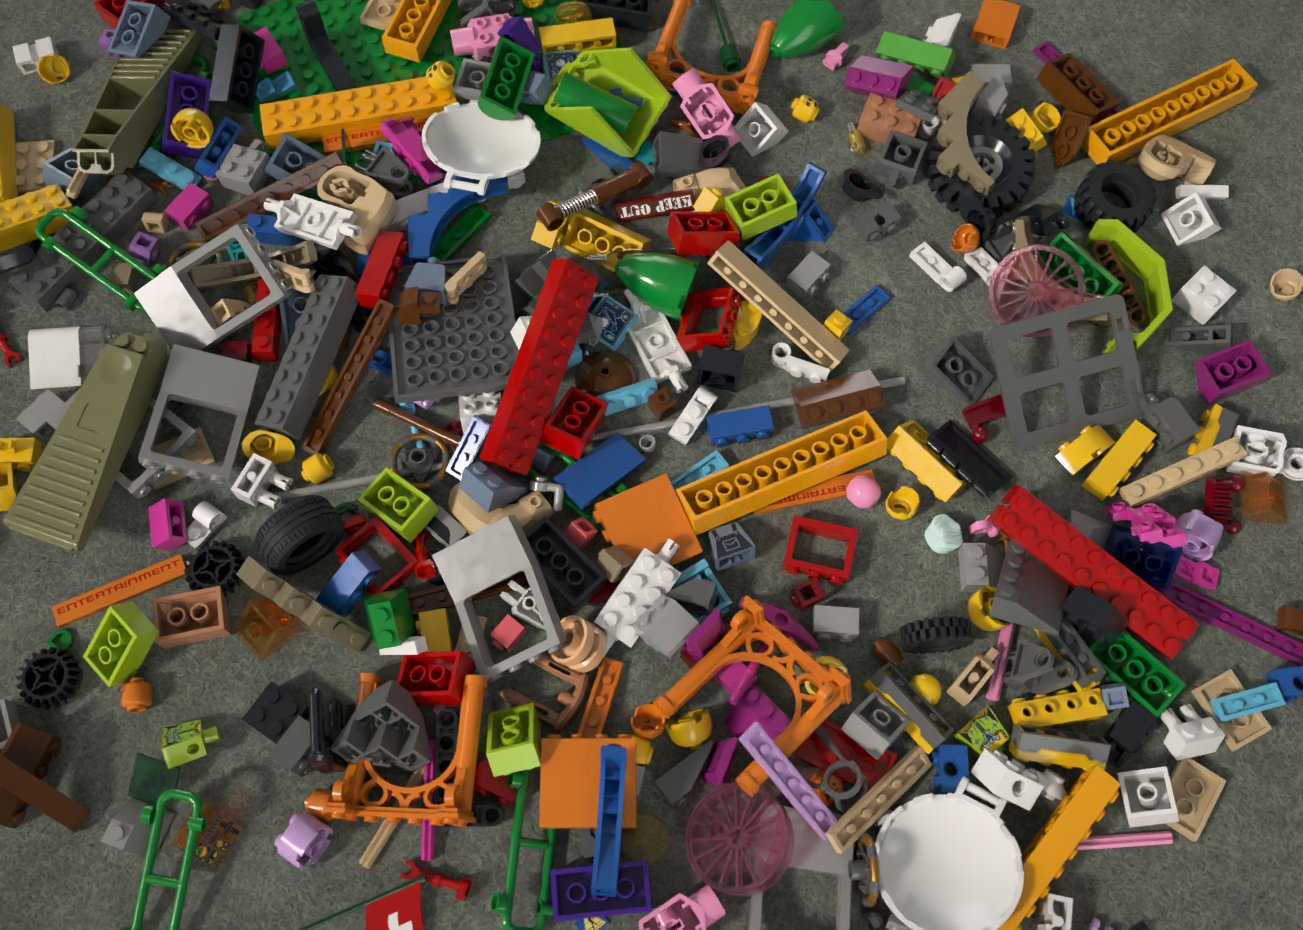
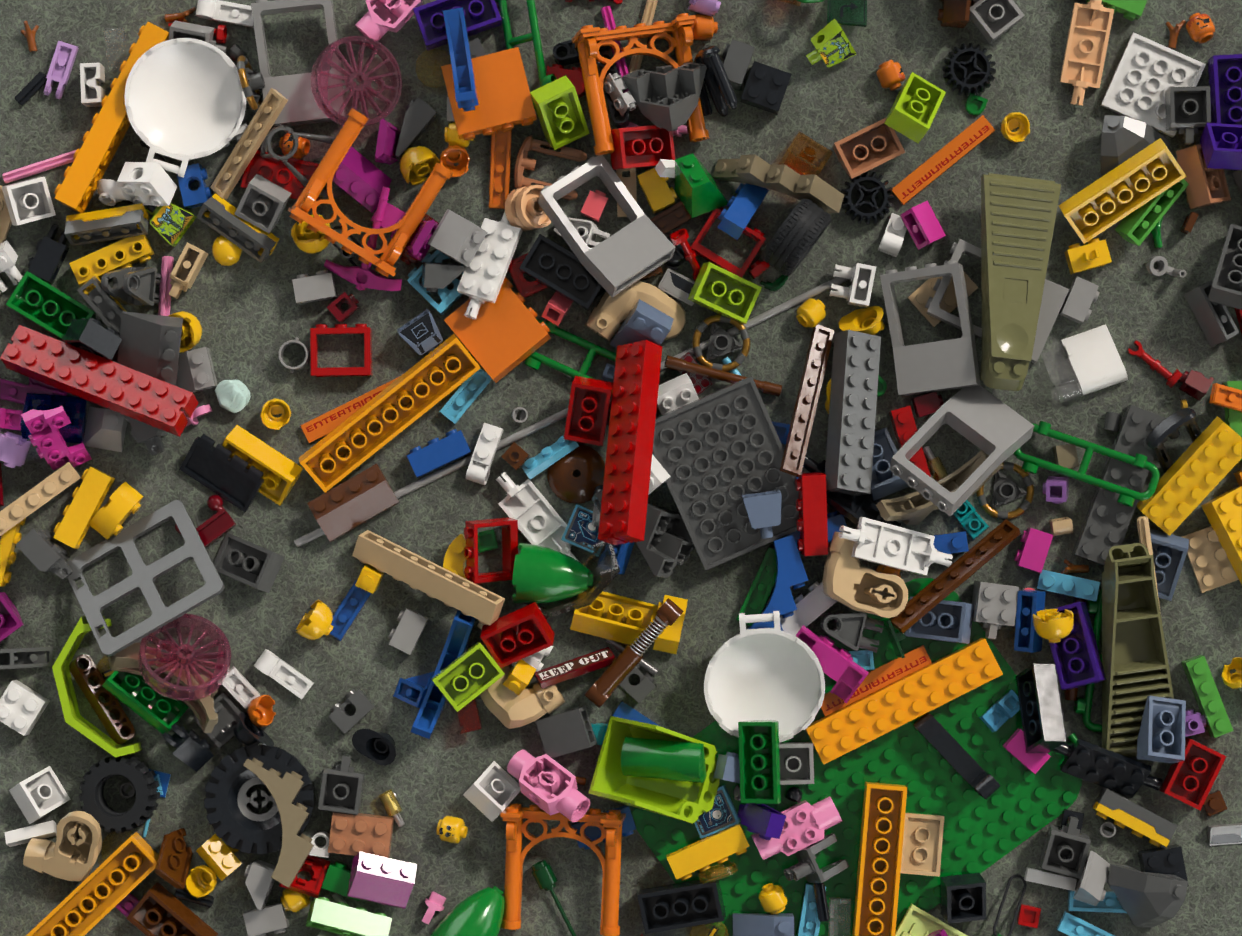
camera: 170 degrees right, 20 degrees up
tan leg [210,298,250,326] -> none
tan plate [273,260,315,293] -> none
reddish brown brick [398,287,442,325] -> none
yellow head [426,61,455,90] -> none
tan plate [444,251,487,304] -> none
tile [445,415,492,480] -> none
light grey plate [529,476,564,511] -> none
blue tile [554,432,646,510] -> none
dark tan brick [595,546,634,583] -> none
blue bar [609,88,643,106] -> none
black brick [697,345,745,393] -> none
black piece [698,135,730,169] -> none
lavender tile [739,722,838,841] -> none
white plate [771,343,830,383] -> none
bright pink hair [847,474,881,509] -> none
reddish brown brick [871,636,905,667] -> none
dark grey plate [895,88,939,122] -> none
black tyre [900,616,974,654] -> none
sand blue plate [1100,682,1129,710] -> none
none -> light grey piece [278,337,310,373]
none -> yellow cylinder [296,599,334,640]
none -> light grey hinge [603,73,636,116]
none -> yellow hair [1001,112,1030,143]
none -> bright green brick [1181,655,1233,738]

